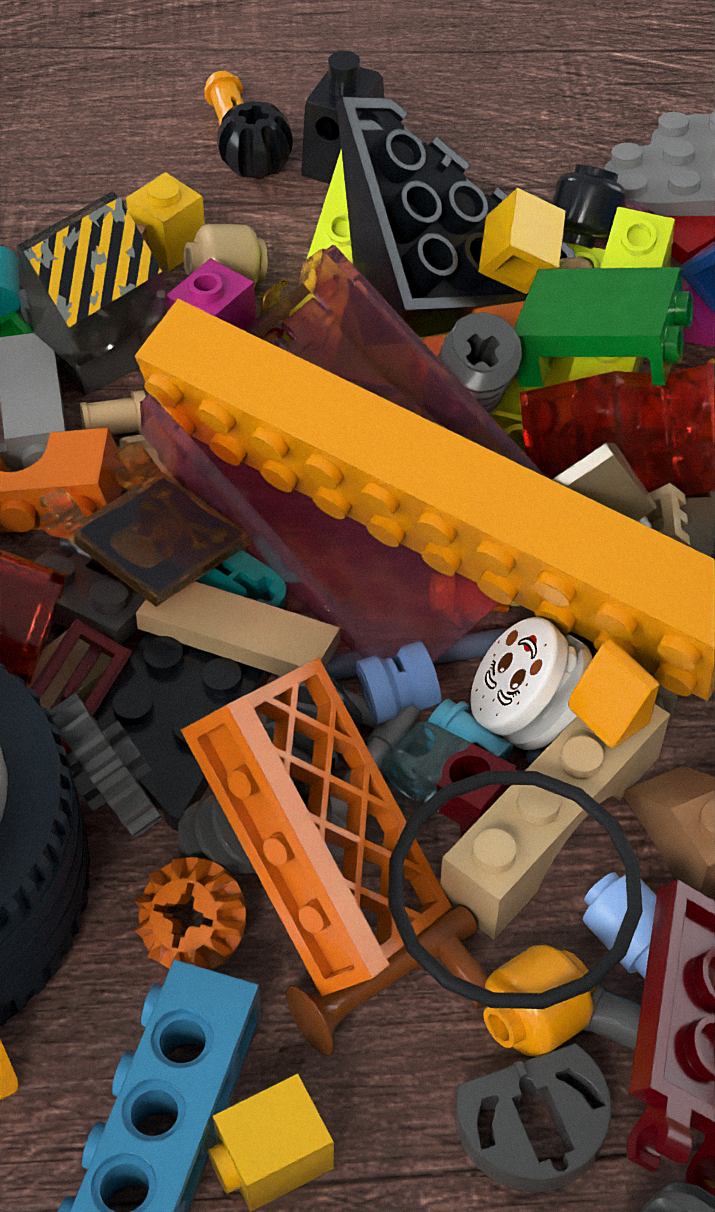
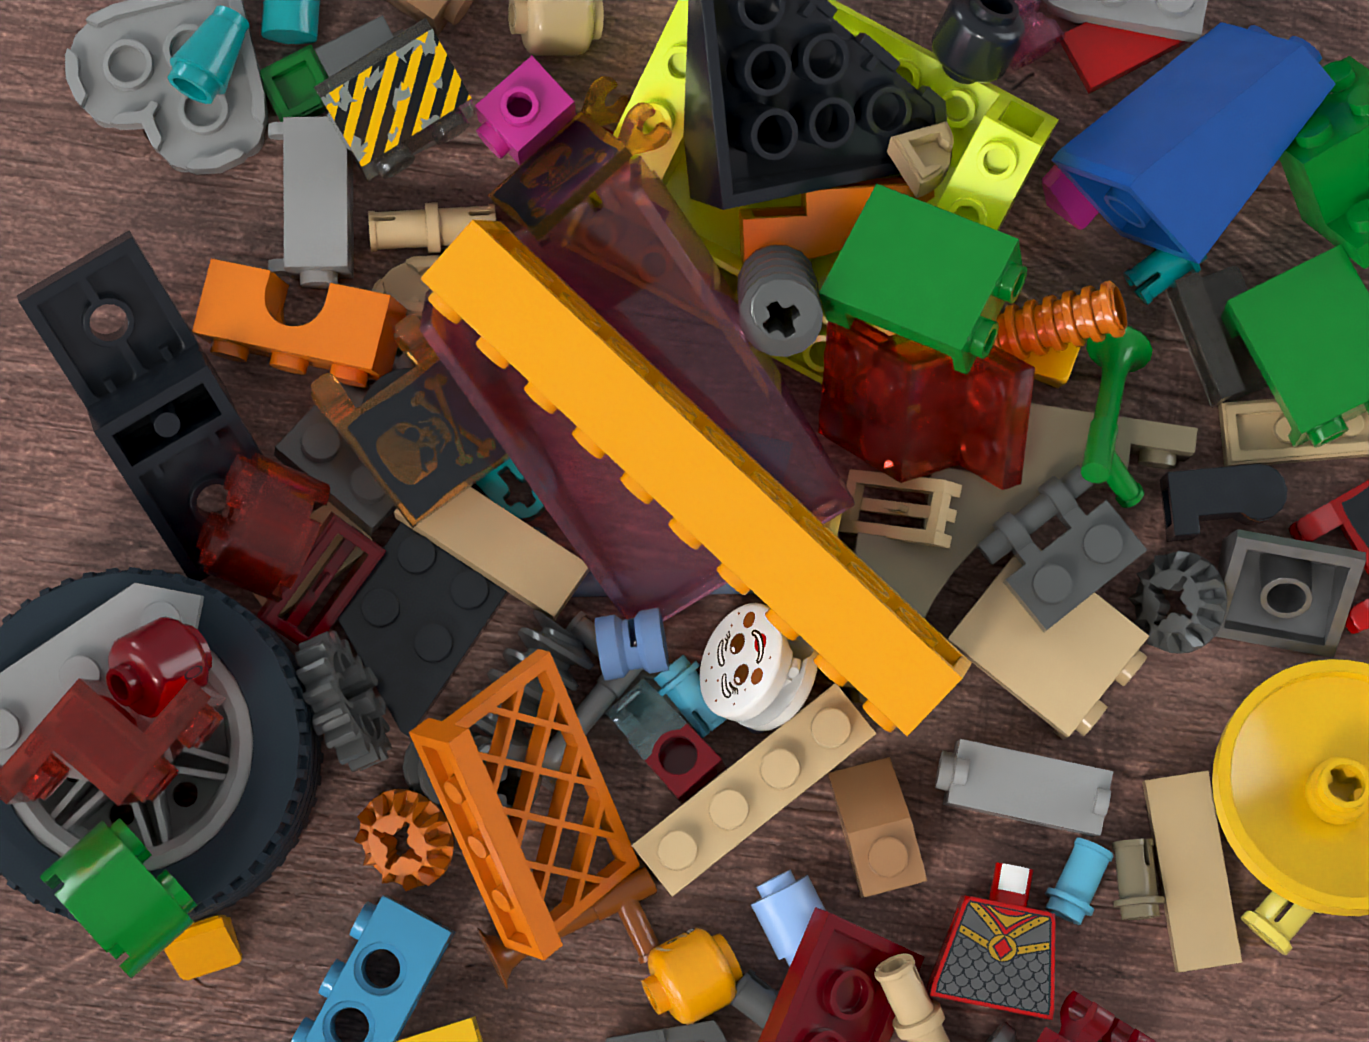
camera: 10 degrees right, 30 degrees up
black piece [388,770,643,1009] -> none
yellow brick [478,188,566,294] -> none
dark tan slope [552,443,658,528] -> none
light orange slope [568,639,659,748] -> none

